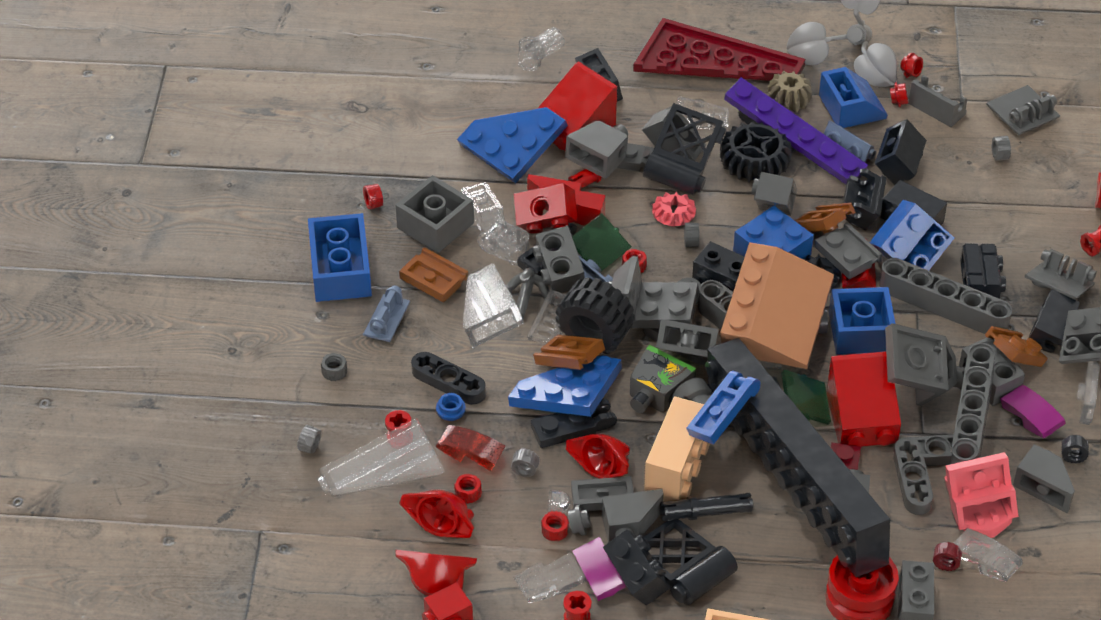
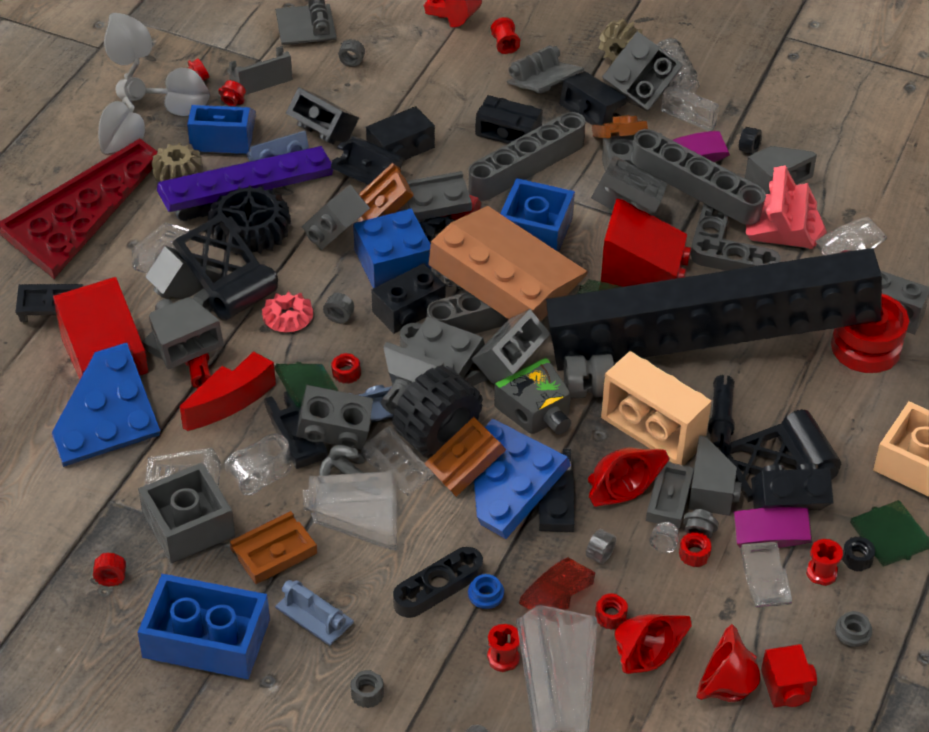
camera: 70 degrees left, 0 degrees up
brick [514,183,578,234] -> none
blue plate [686,371,760,445] -> none
blue slope [869,200,955,271] -> none

